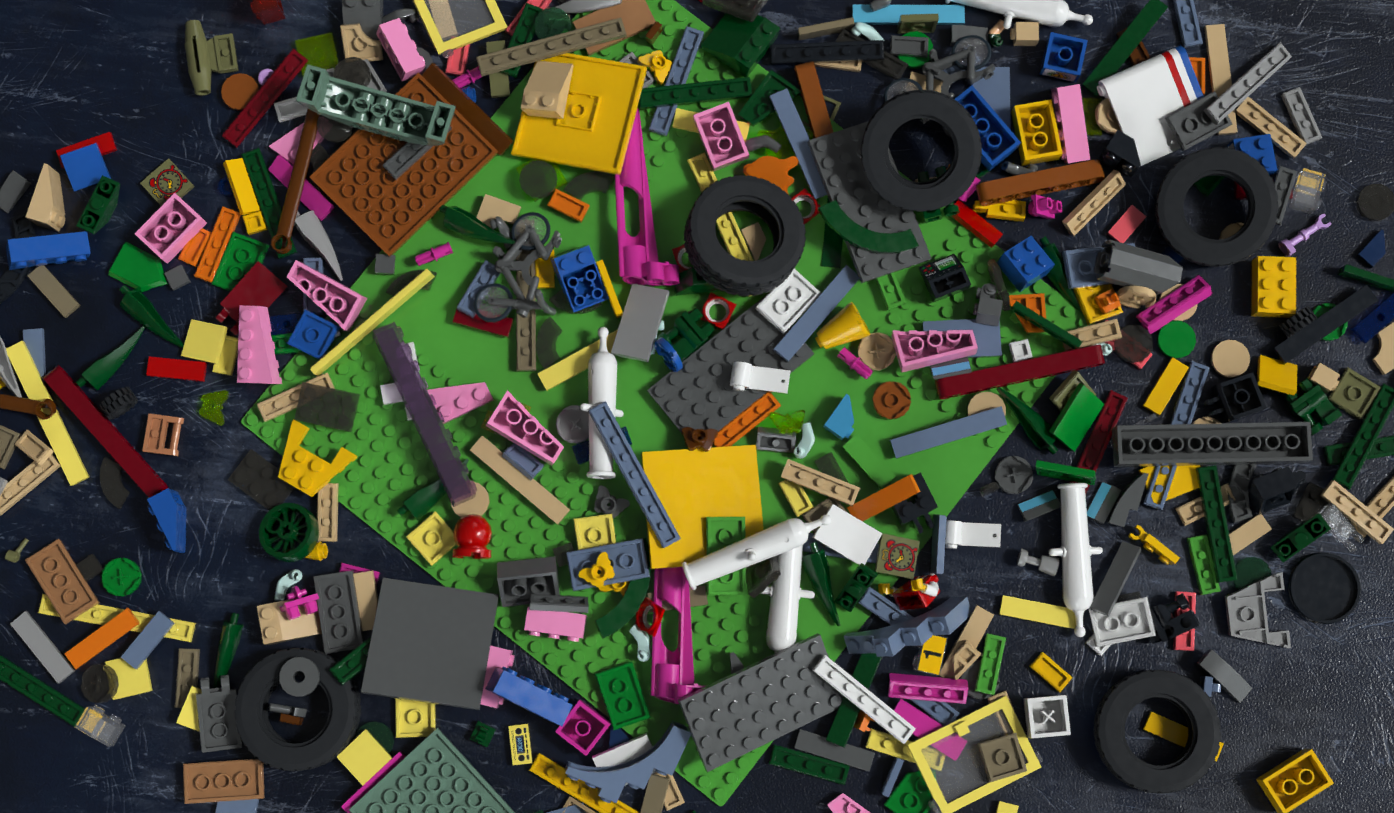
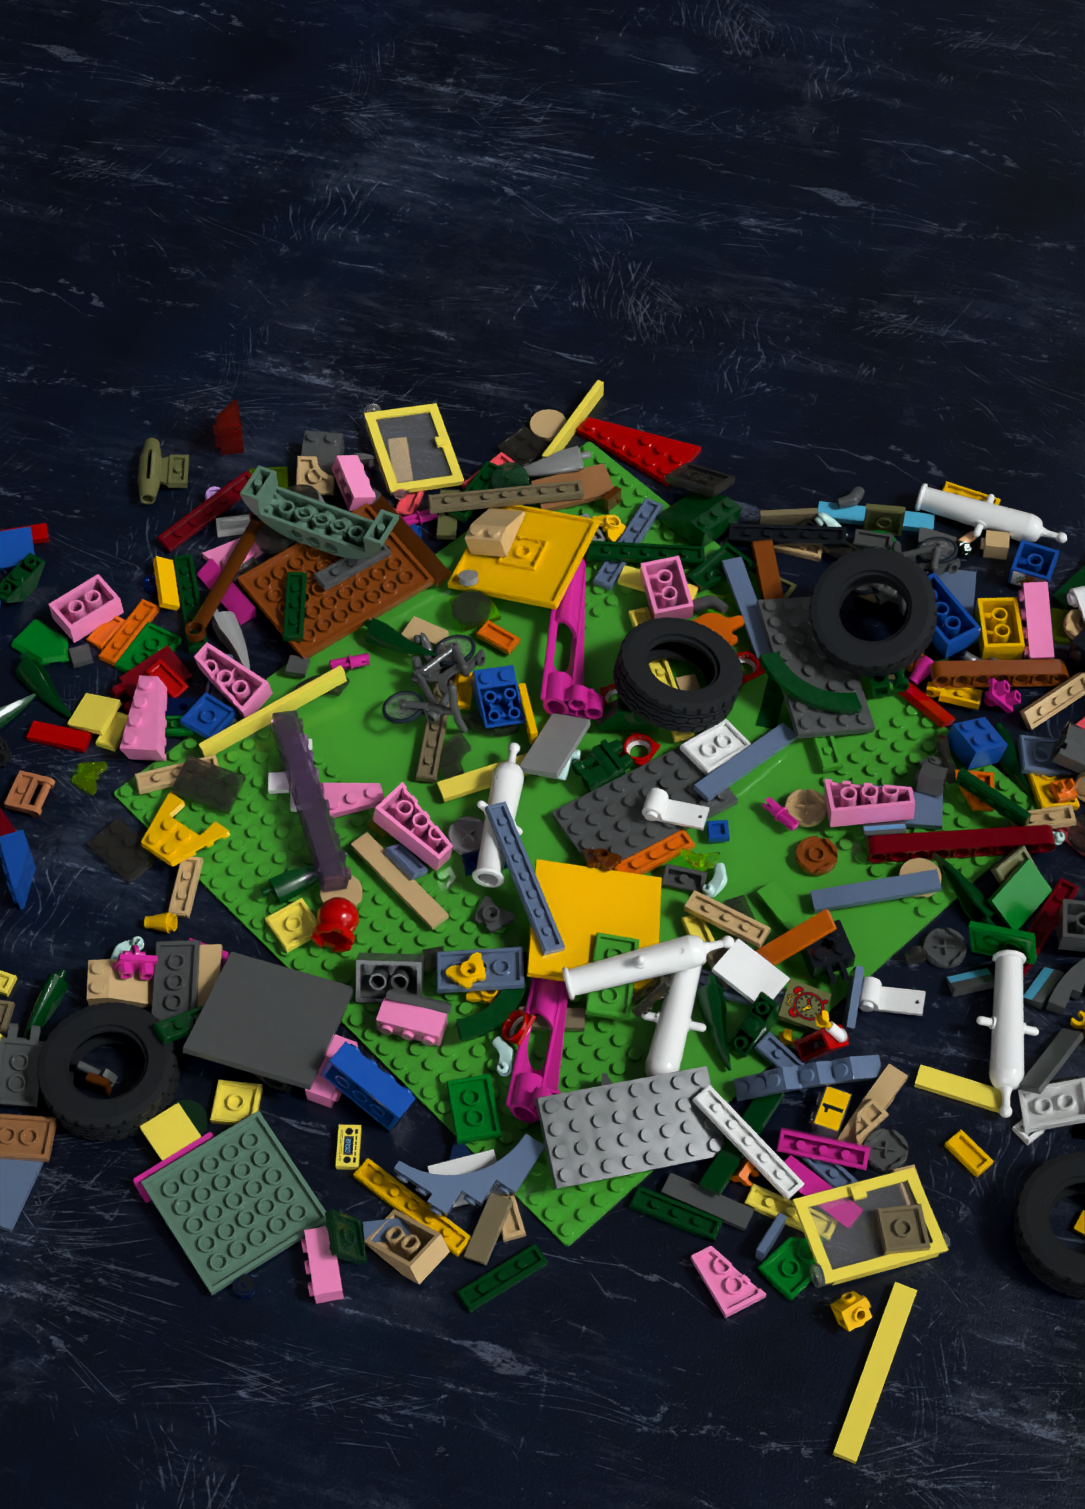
camera: 10 degrees right, 25 degrees down
olive tile [140,158,195,206] -> none
dark orange tile [221,73,259,111] -> none
yellow tile [242,211,267,235] -> none
dark green piece [259,503,319,562] -> none
dark grey tile [279,657,320,697] -> none
dark red tile [453,308,513,338] -> none
sand blue tile [456,260,500,318] -> none
dark green tile [470,721,496,747] -> none
dark pink brick [555,699,611,756] -> none
clear smoke tile [564,171,615,200] -> none
light yellow tile [574,513,616,550] -> none
blue tile [654,337,683,372] -> none
yellow cone [815,302,870,349] -> none
dark azure slope [823,394,854,440] -> none
black slope [919,254,971,303] -> none
bright green tile [974,633,1006,695] -> none
white tile [1008,339,1033,363] -> none
light grey piece [1017,549,1059,576] -> none
white brick [1023,695,1071,738] -> none
none -> red tile [145,658,189,701]
none -> dark green tile [283,572,307,641]
none -> light grey tile [458,570,478,586]
none -> blue tile [706,820,730,843]

